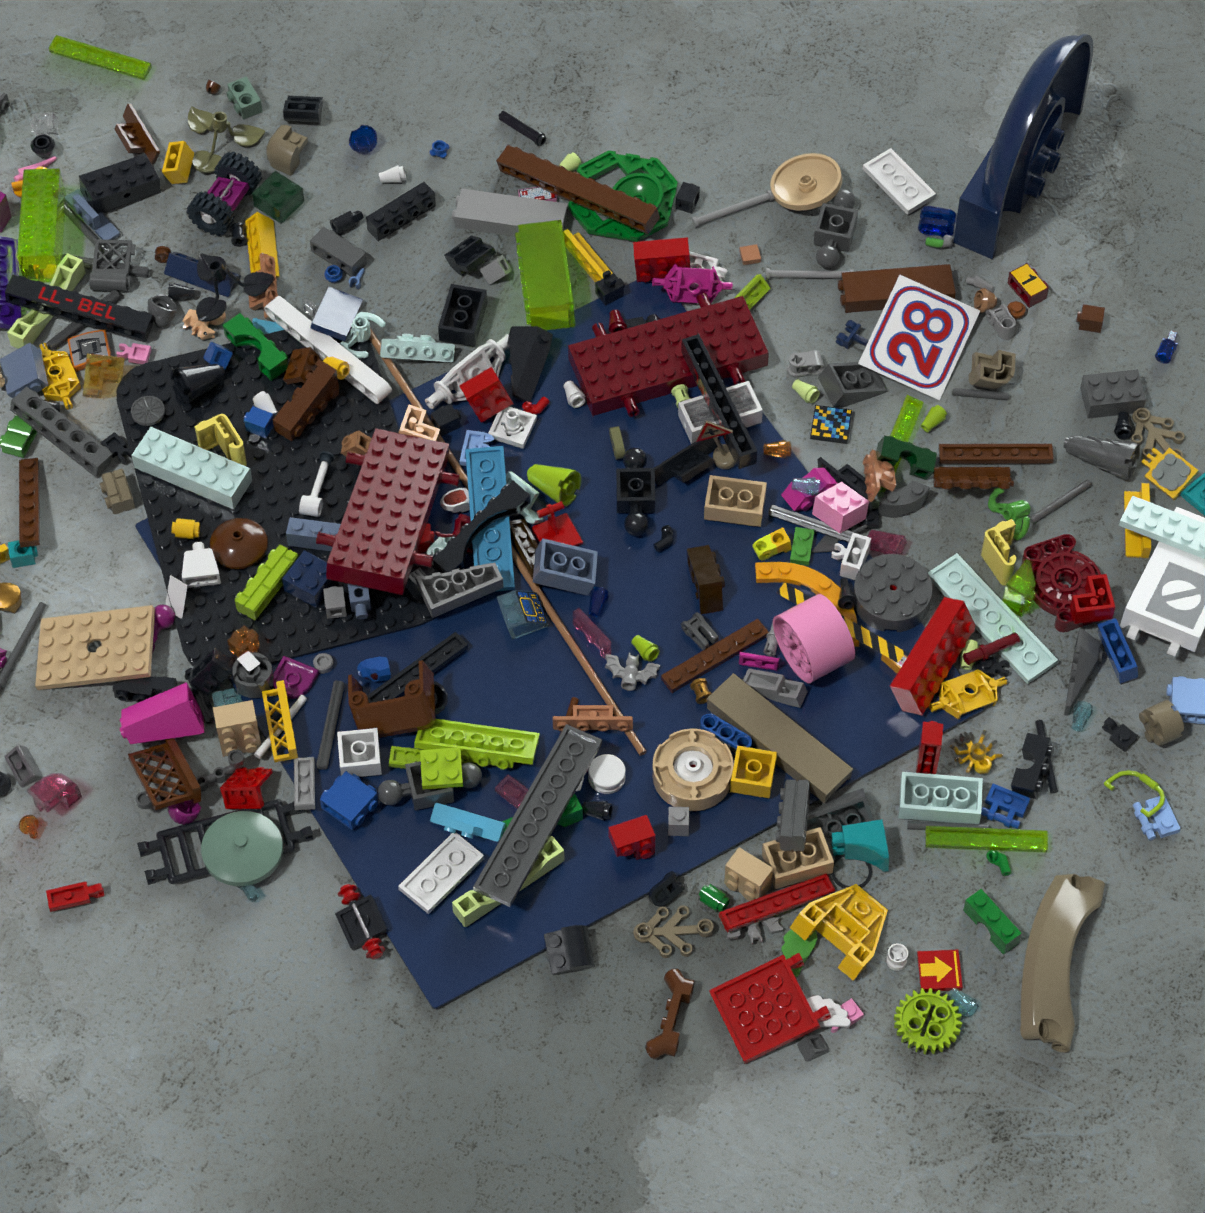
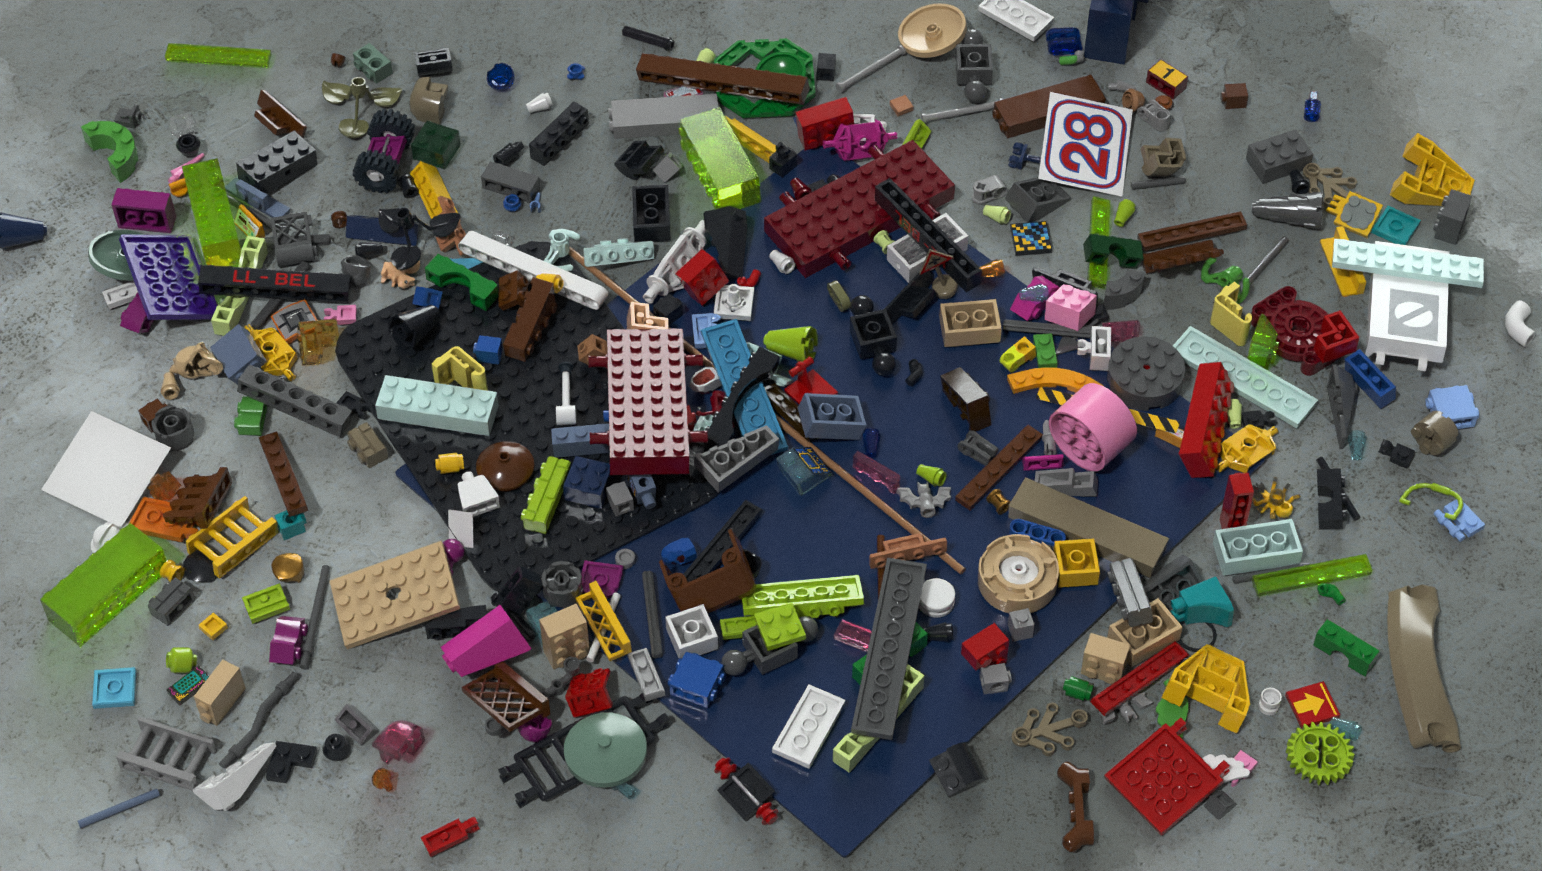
camera: 15 degrees left, 5 degrees down
dark grey wheel [131,396,165,426] -> none
yellow brick [162,141,194,184] -> none
clear orange brick [227,625,260,658] -> none
white sticker [237,651,260,672] -> none
white cone [253,391,278,417] -> none
tile [310,287,363,341] -> none
medium azure bracket [430,803,506,842] -> none
black plate [648,871,685,907] -> none
black cone [838,578,857,609] -> none
nougat bracket [863,449,896,502] -> none
dark red pin [963,632,1020,665] -> none
blue plate [981,784,1030,829] -> none
none -> slope [234,204,265,238]
none -> light grey brick [980,663,1012,694]

